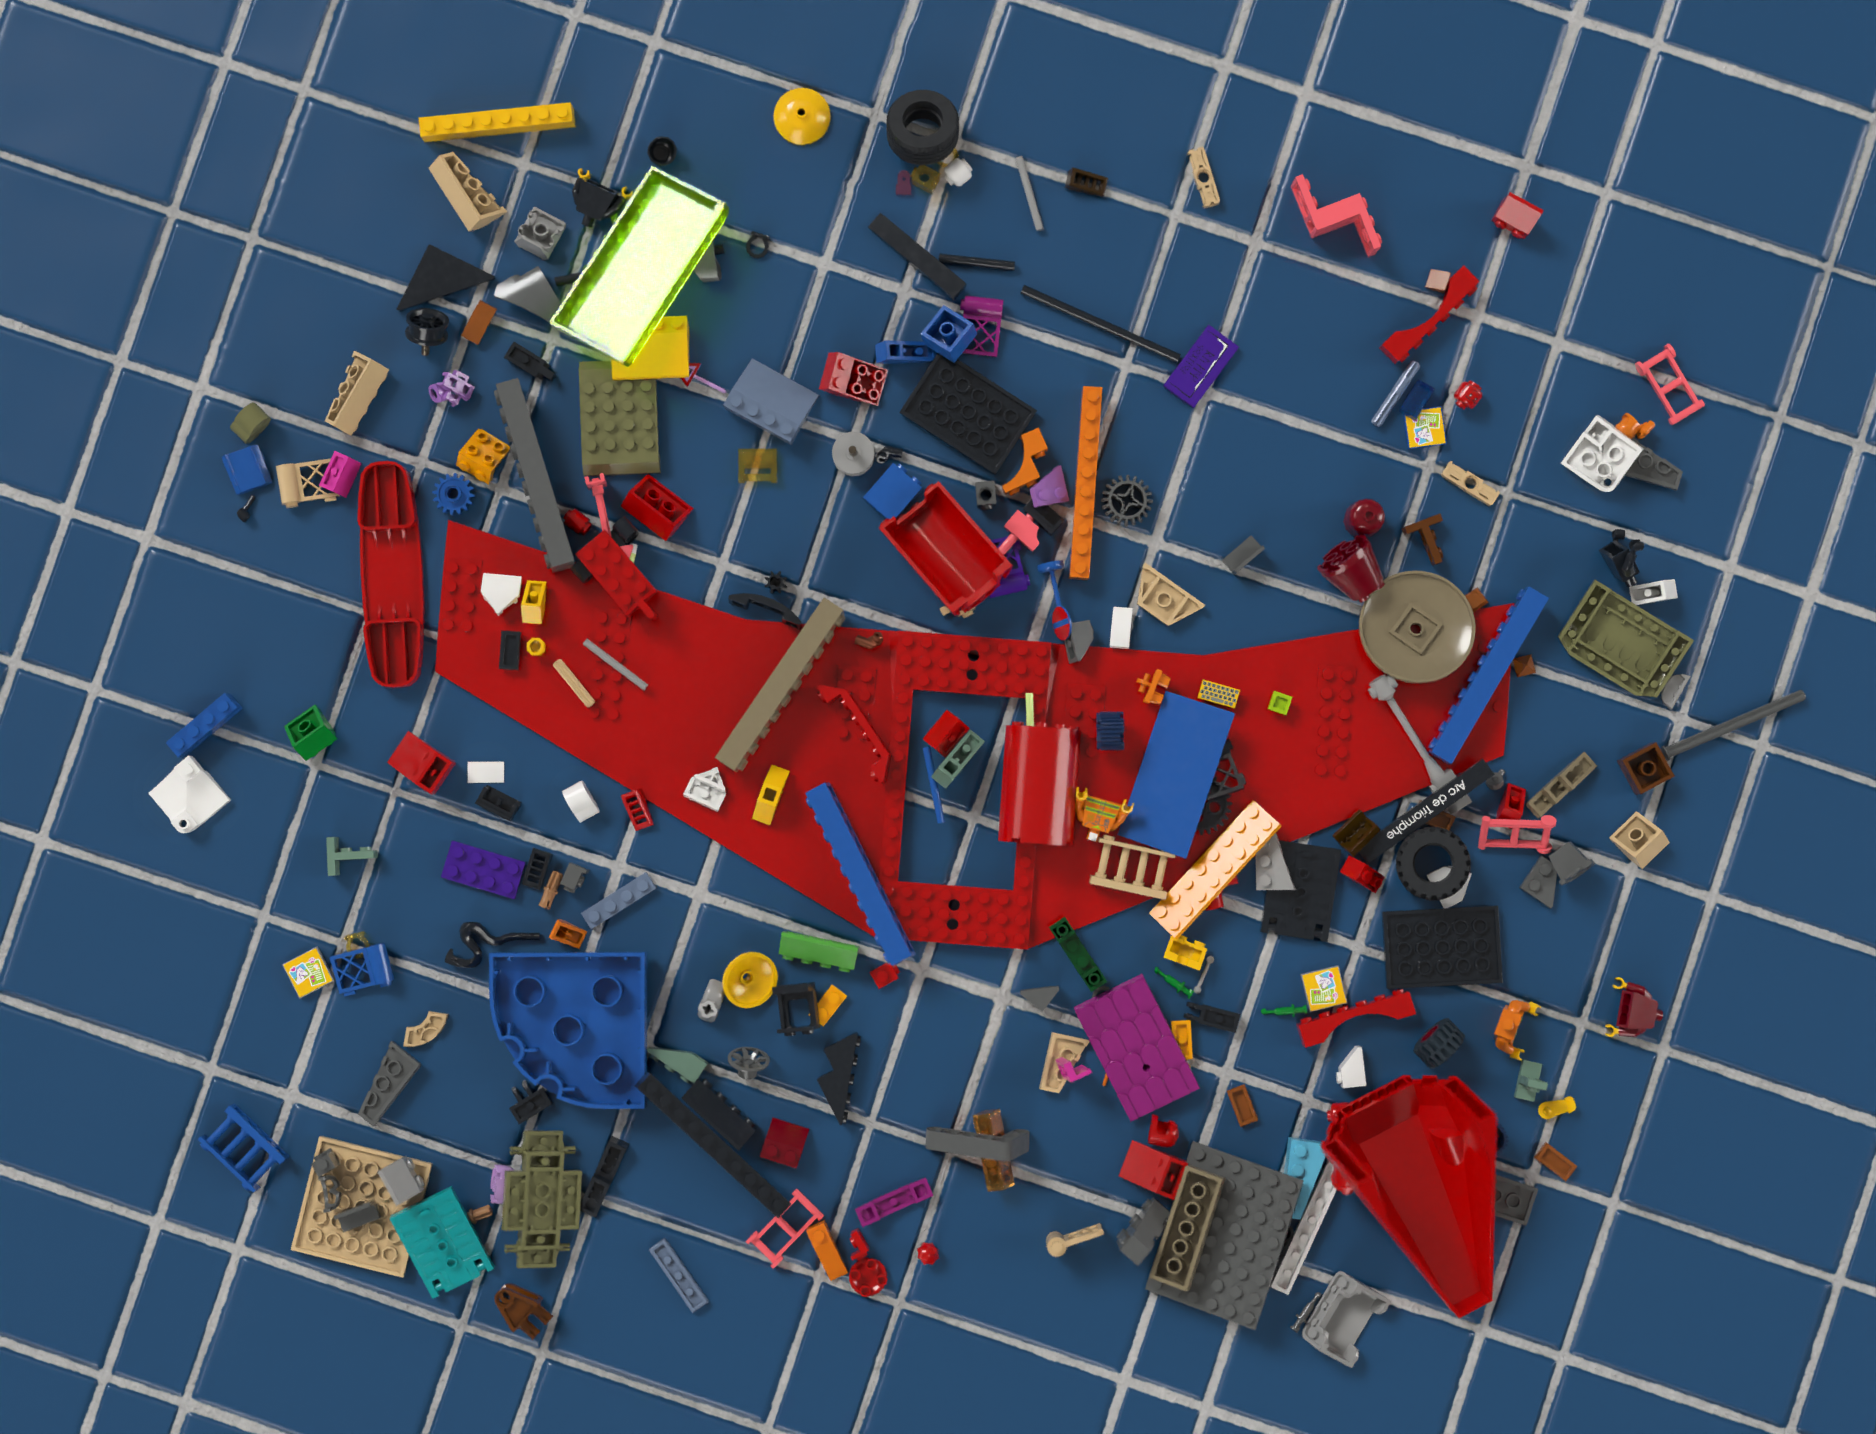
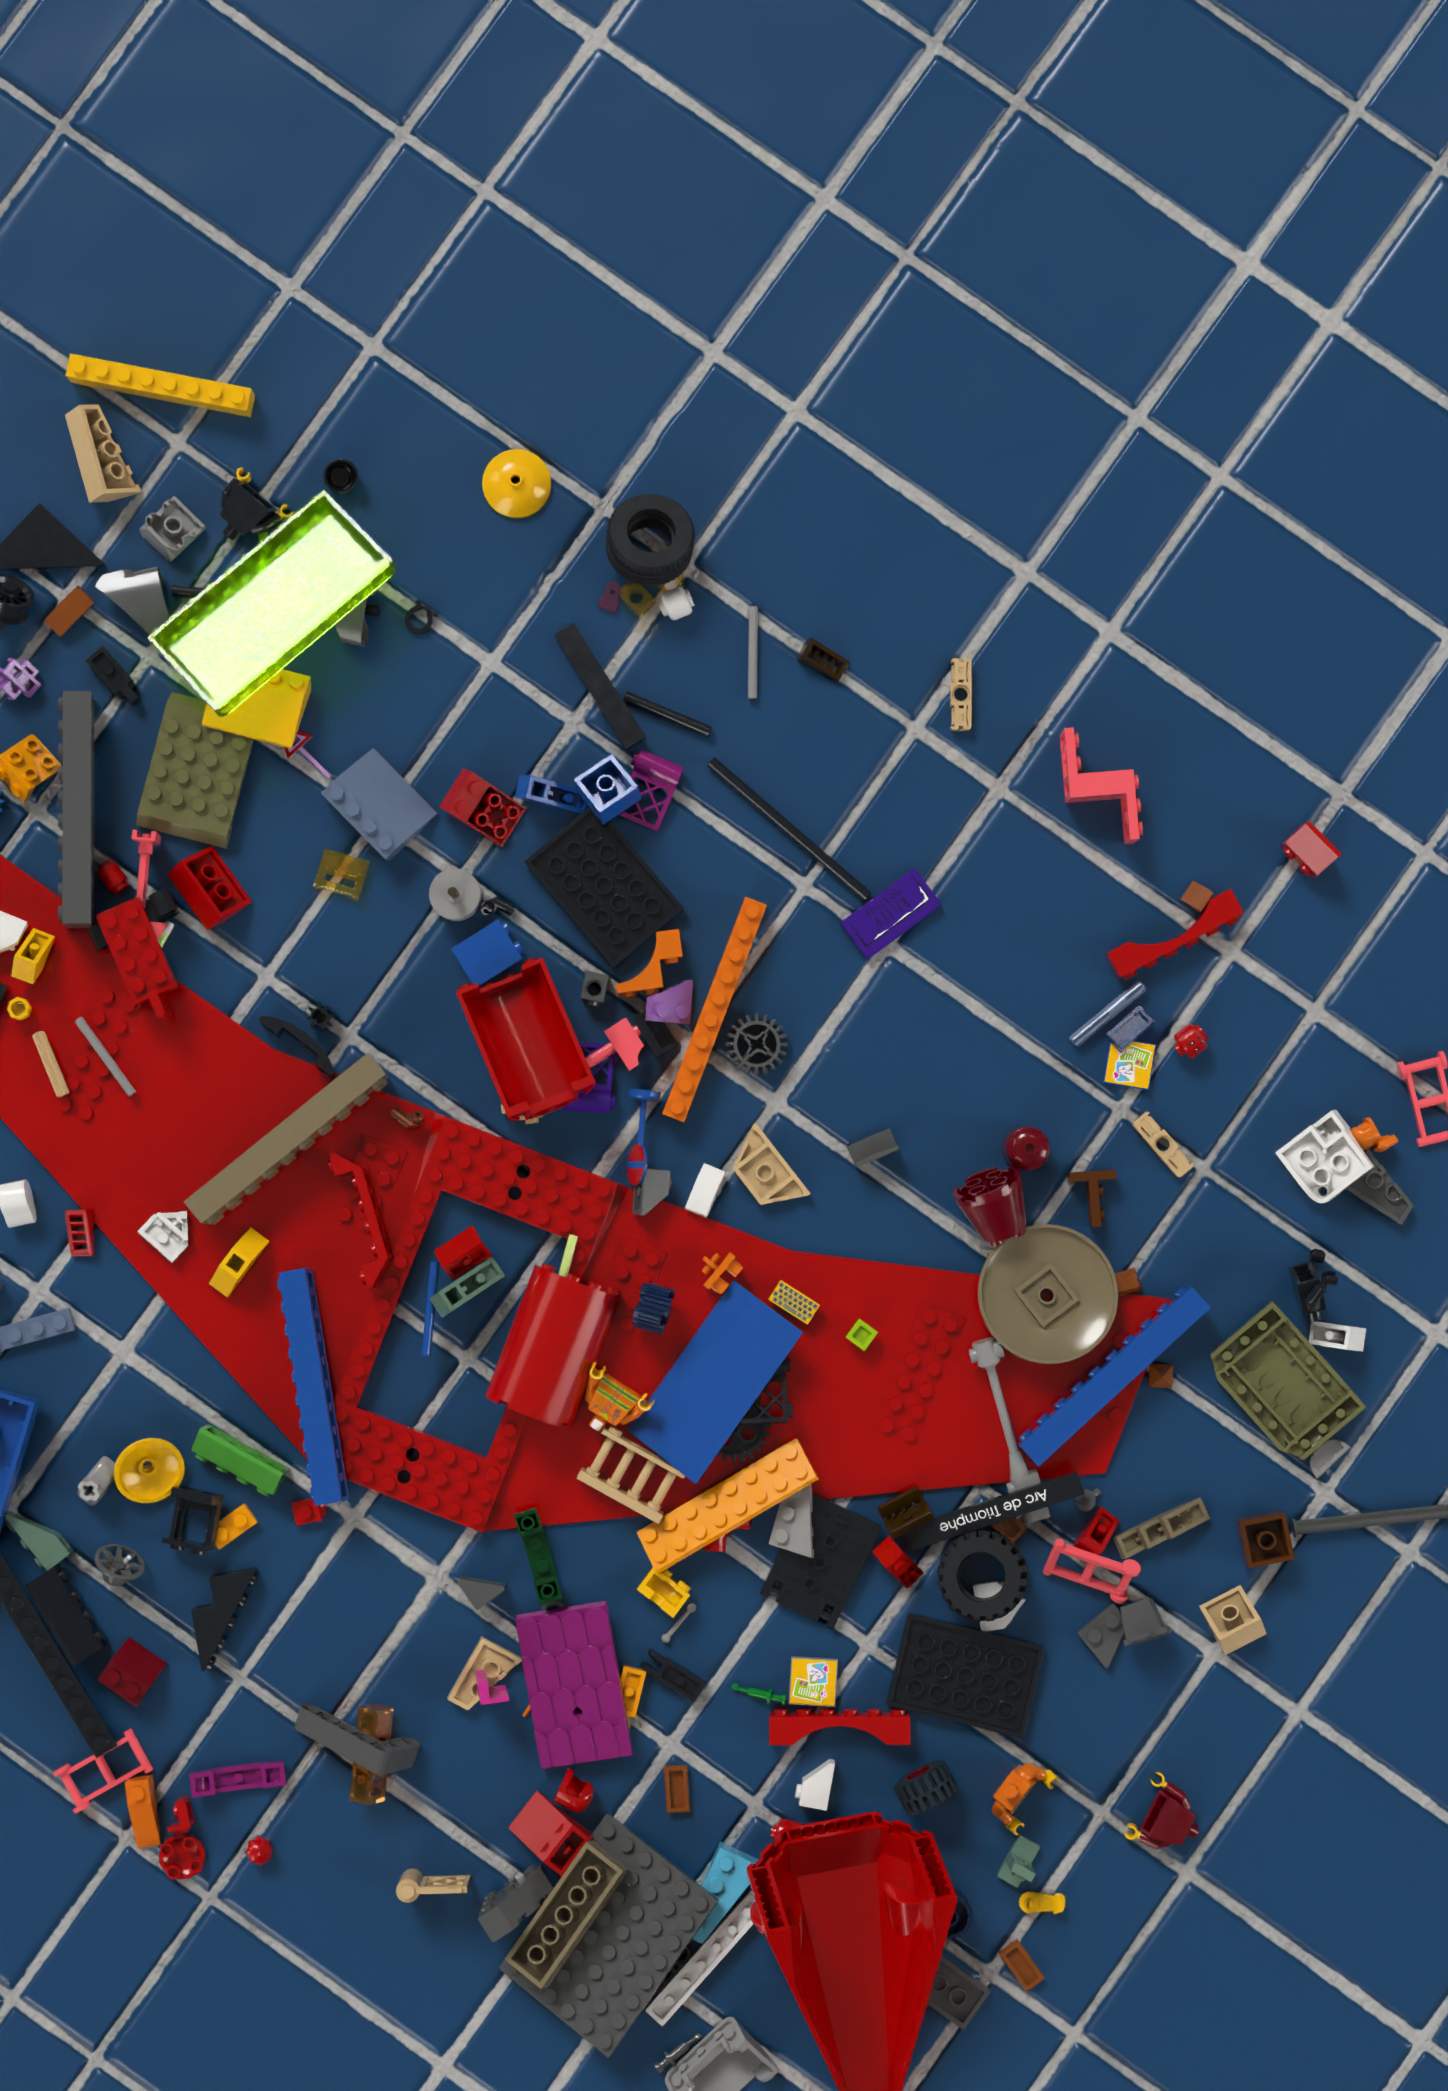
camera: 15 degrees right, 0 degrees up
green piece [1154,967,1195,999] -> none

